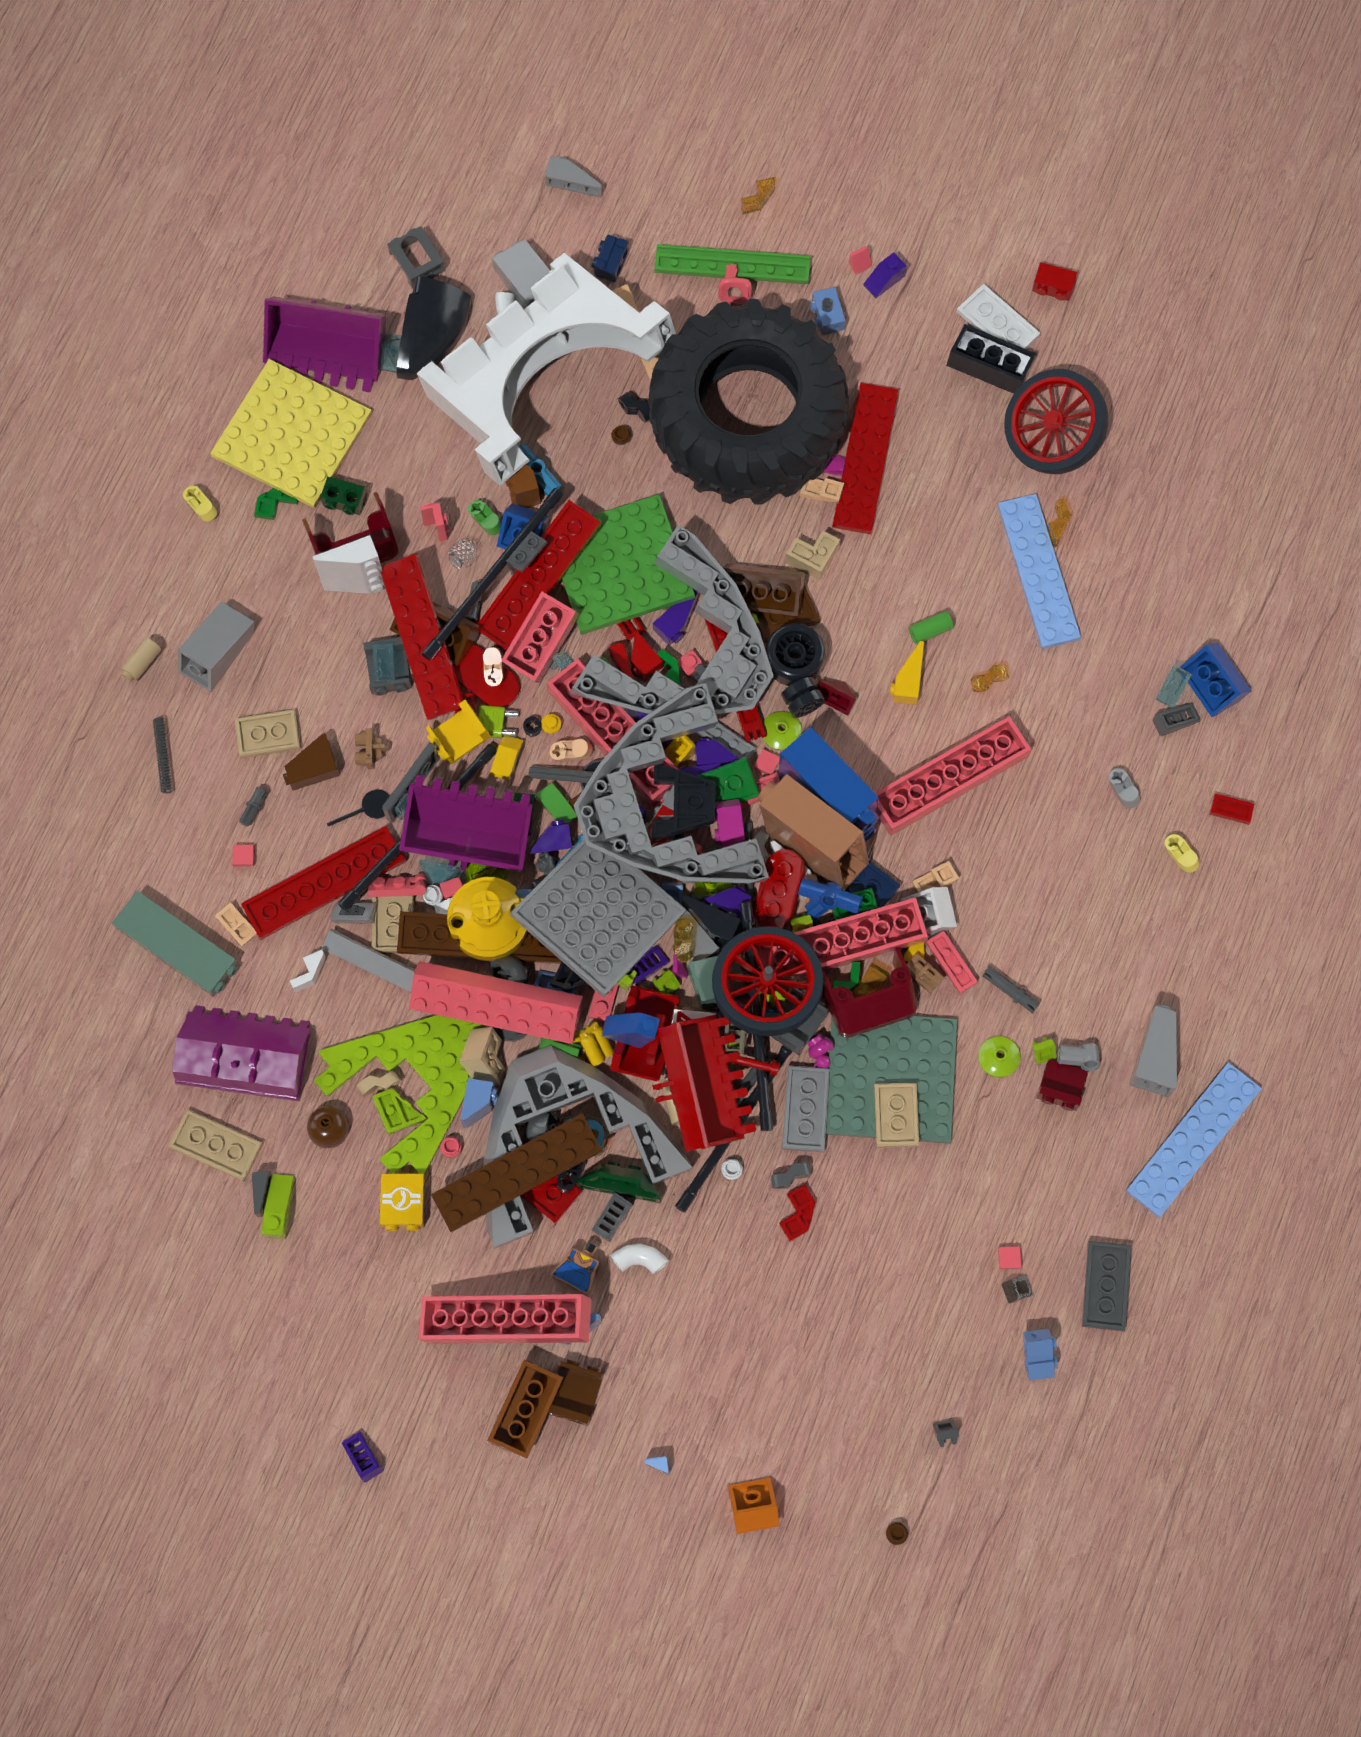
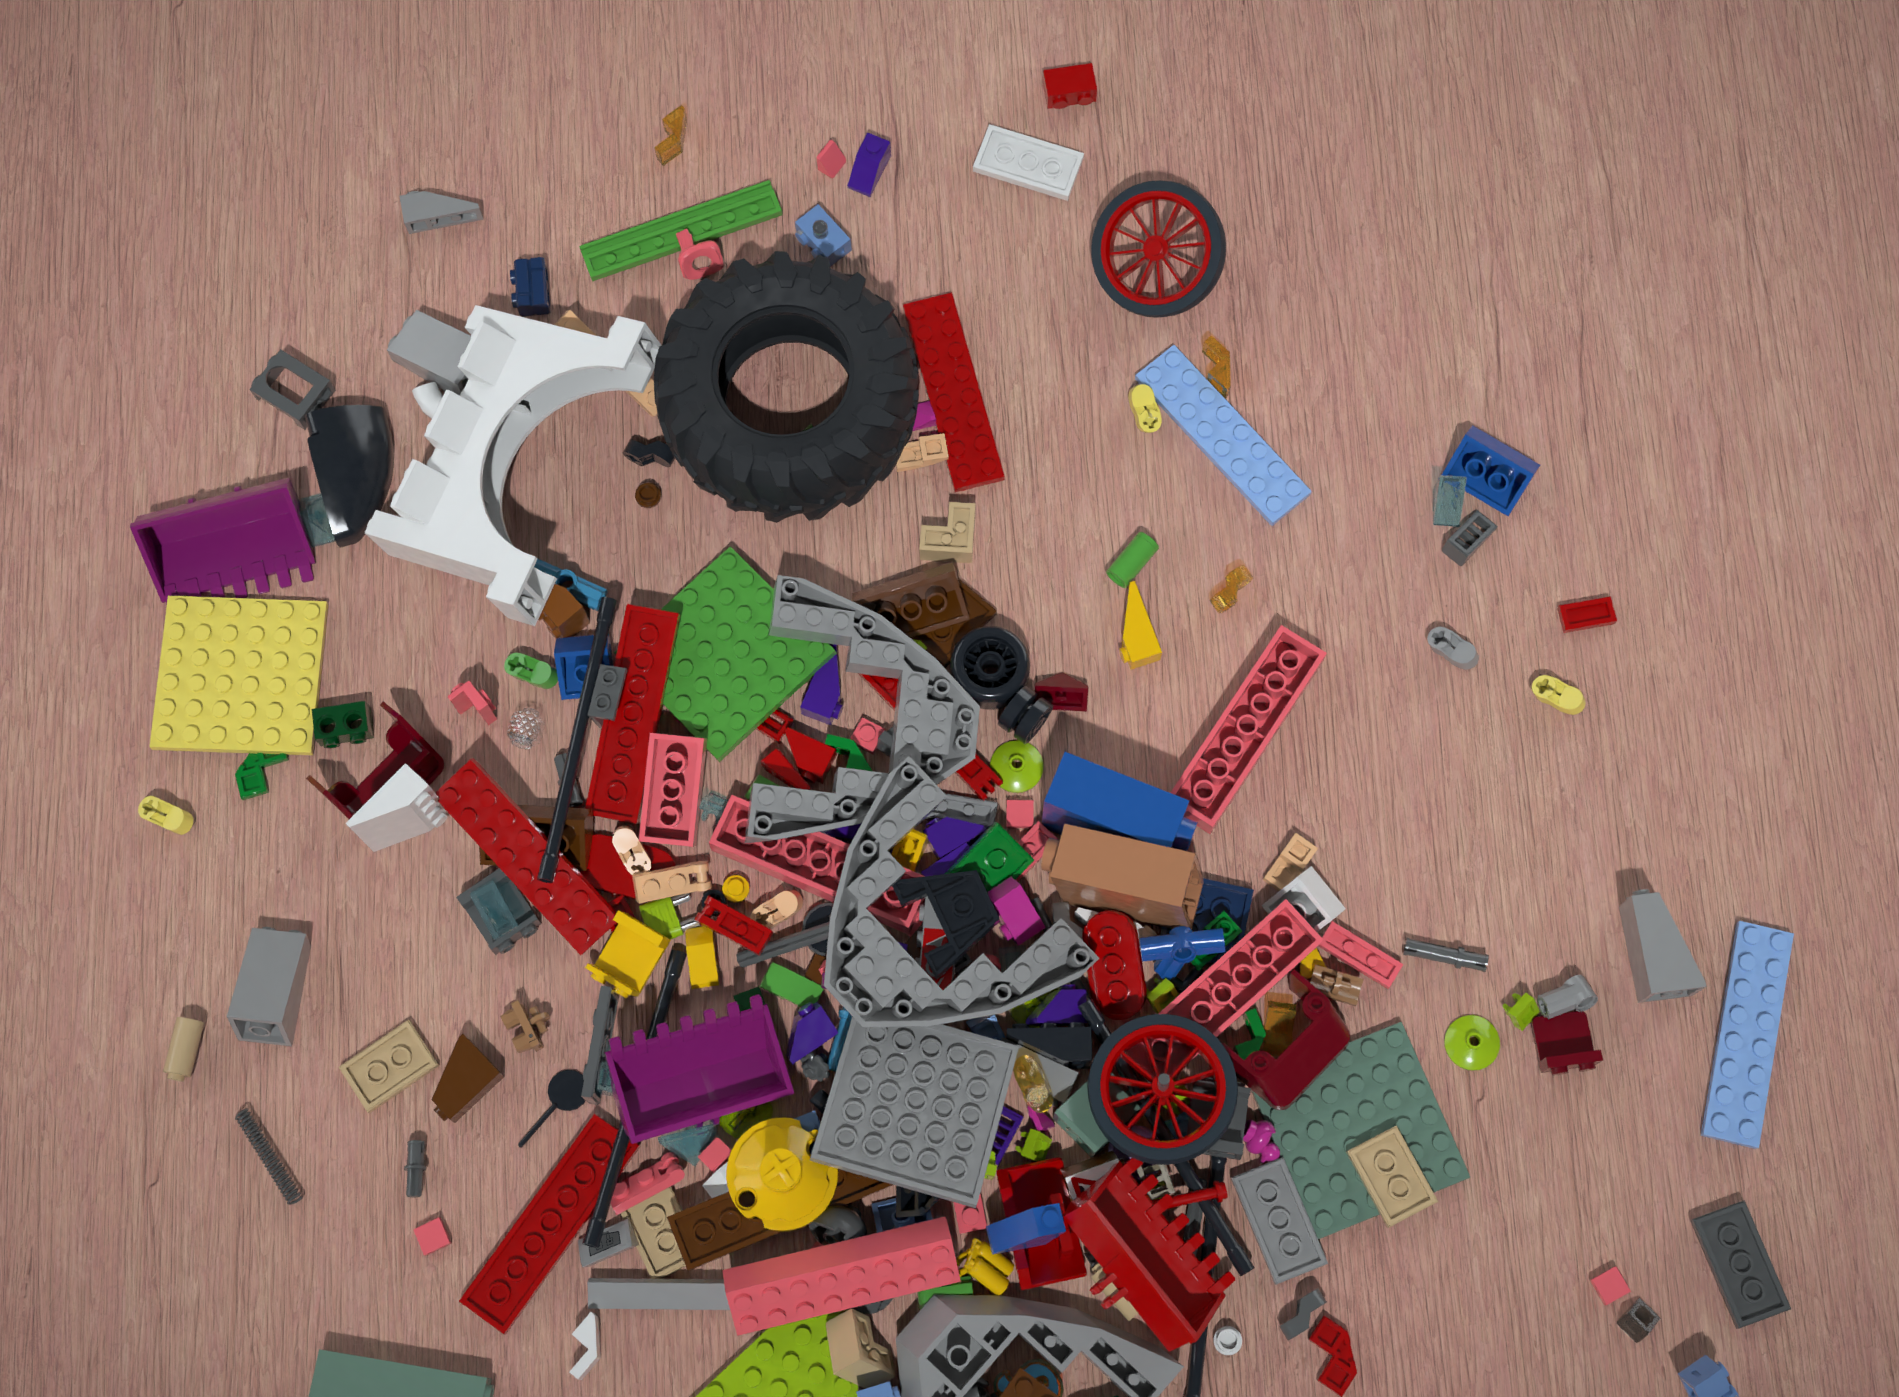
camera: 25 degrees left, 0 degrees up
light nougat slope [215,902,257,946] -> none
white plate [423,885,443,906] -> none
black slope [946,324,1036,394] -> none
none -> light nougat plate [632,861,712,903]
none -> red plate [694,896,773,956]
none -> light yellow piece [1128,384,1162,433]

